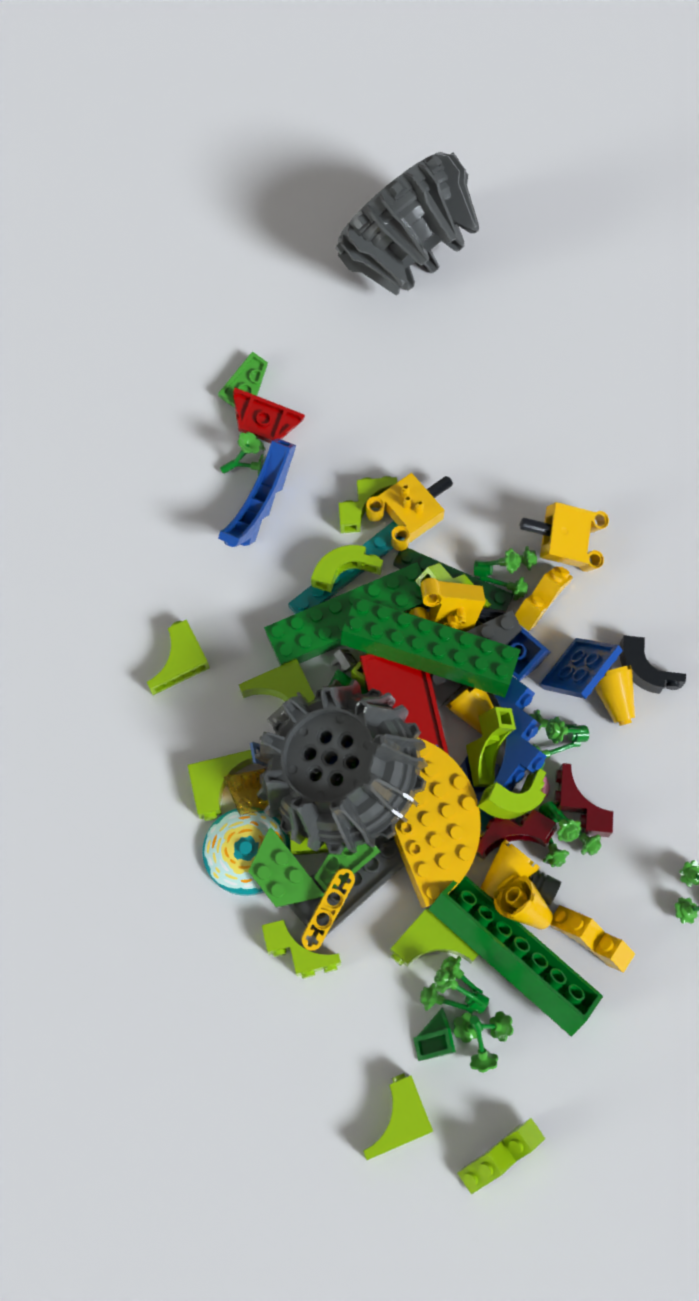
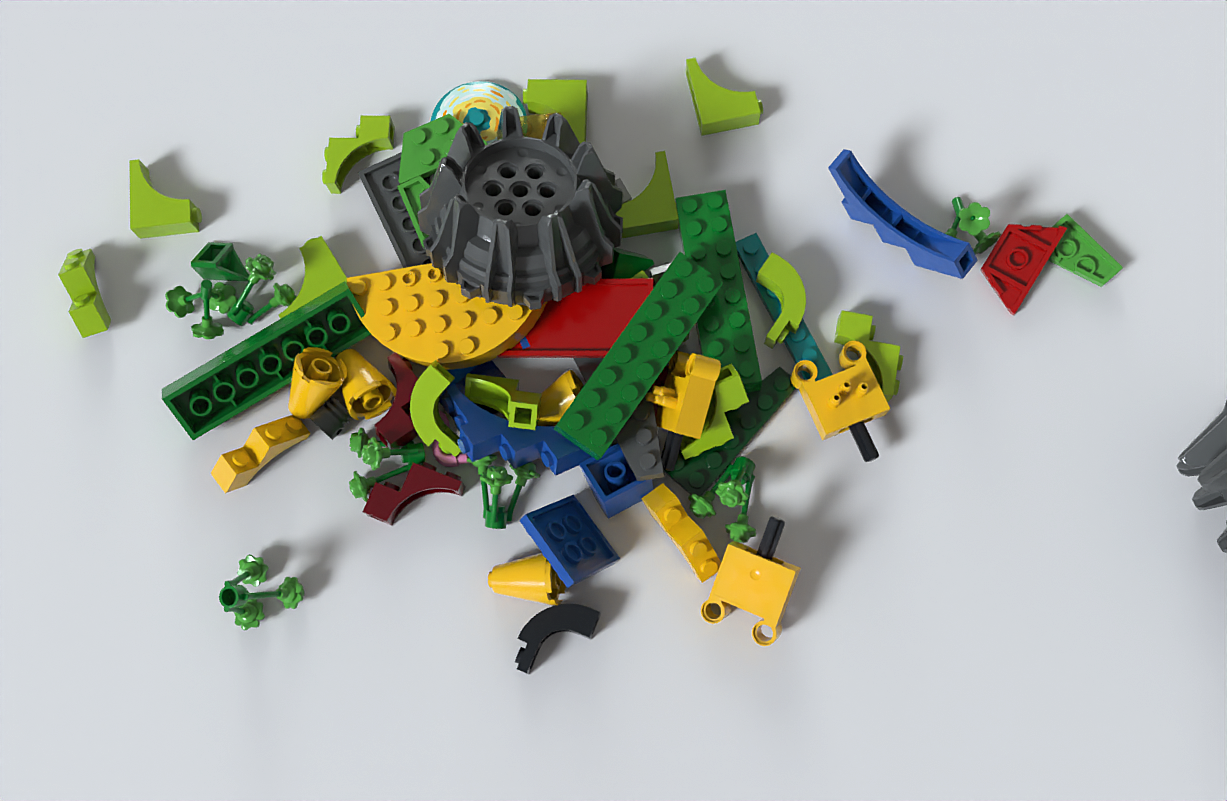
camera: 110 degrees right, 5 degrees up
yellow beam [301,868,355,951] -> none

